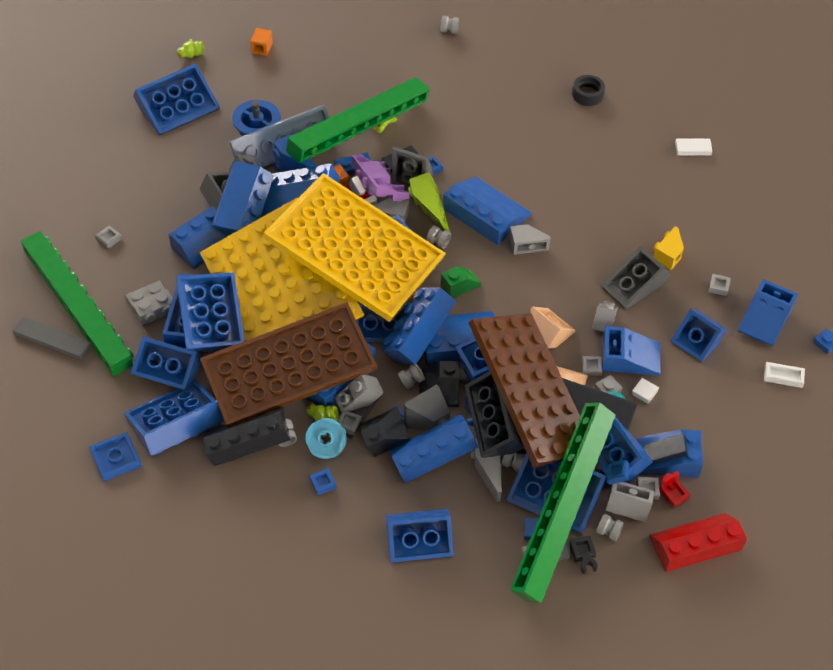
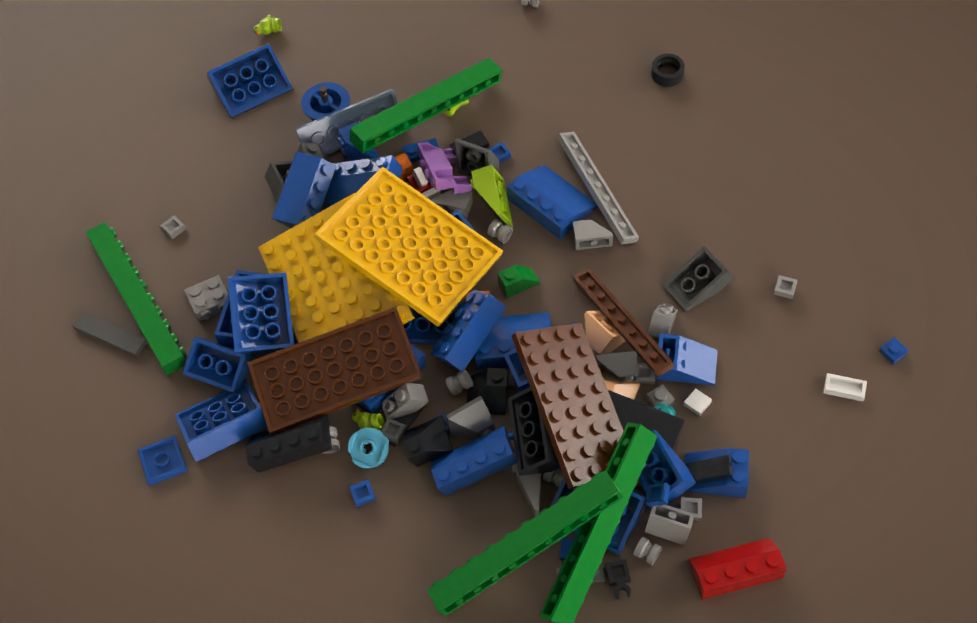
camera: 10 degrees right, 5 degrees up
blue slope [169,206,229,269] -> none
orange brick [250,28,273,56] -> none
blue slope [385,509,454,563] -> none
yellow slope [653,226,684,270] -> none
red bracket [659,471,691,508] -> none
blue slope [670,309,728,362] -> none
white tile [675,139,712,155] -> none
blue slope [738,279,798,347] -> none
none -> green brick [427,470,624,616]
none -> light grey plate [557,132,639,245]
none -> reddish brown plate [573,268,674,377]
none -> dark grey slope [595,351,639,382]

